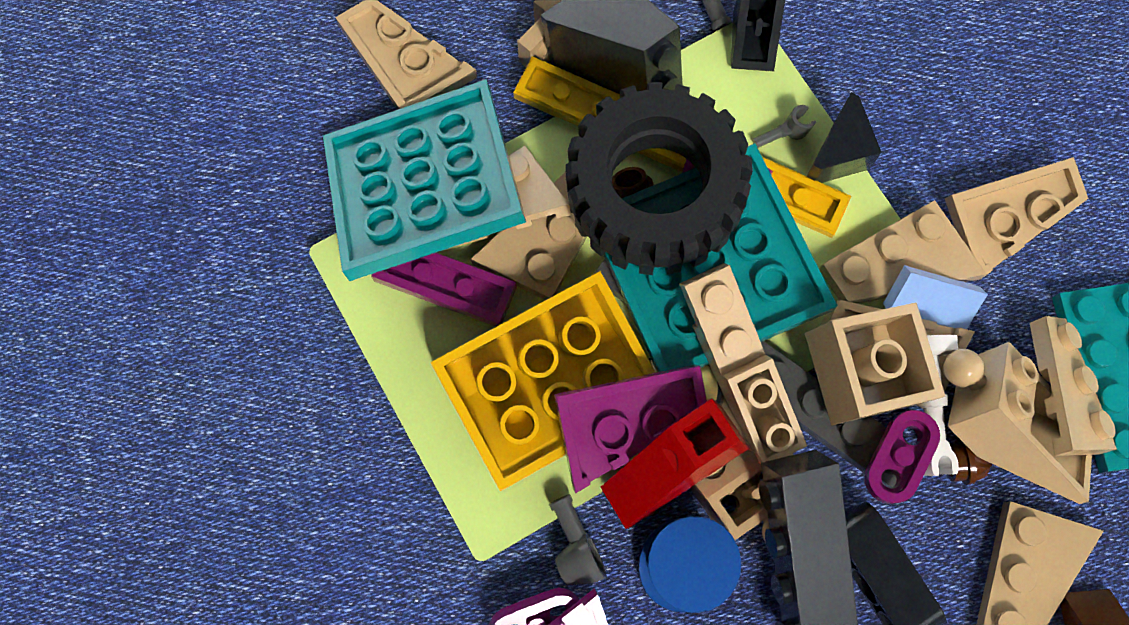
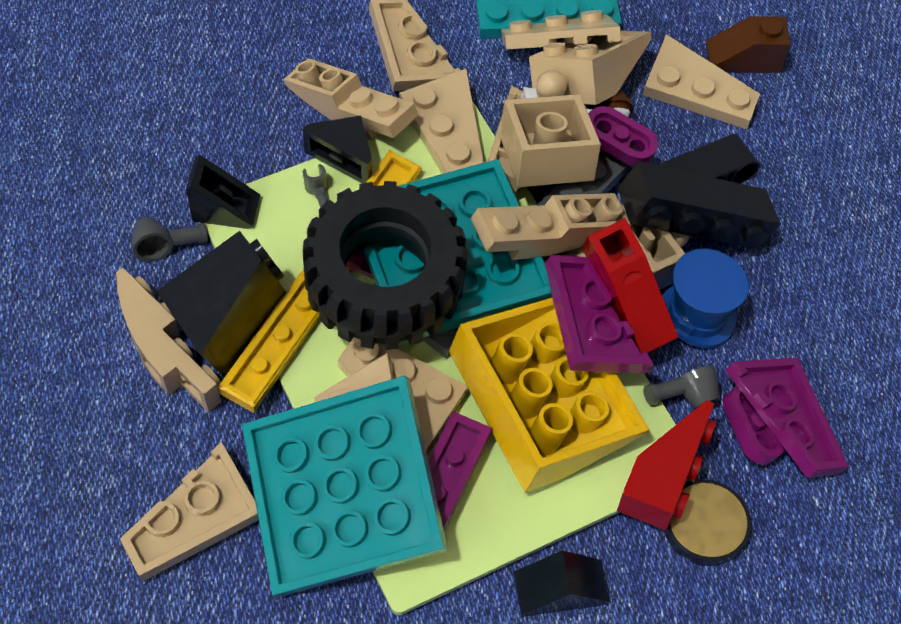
camera: 90 degrees left, 15 degrees down
light blue tile [883,265,988,329] -> none
none -> tan slope [283,58,419,140]
none -> black slope [513,550,610,617]
none -> red slope [617,400,716,531]
none -> pearl gold tile [664,480,751,566]

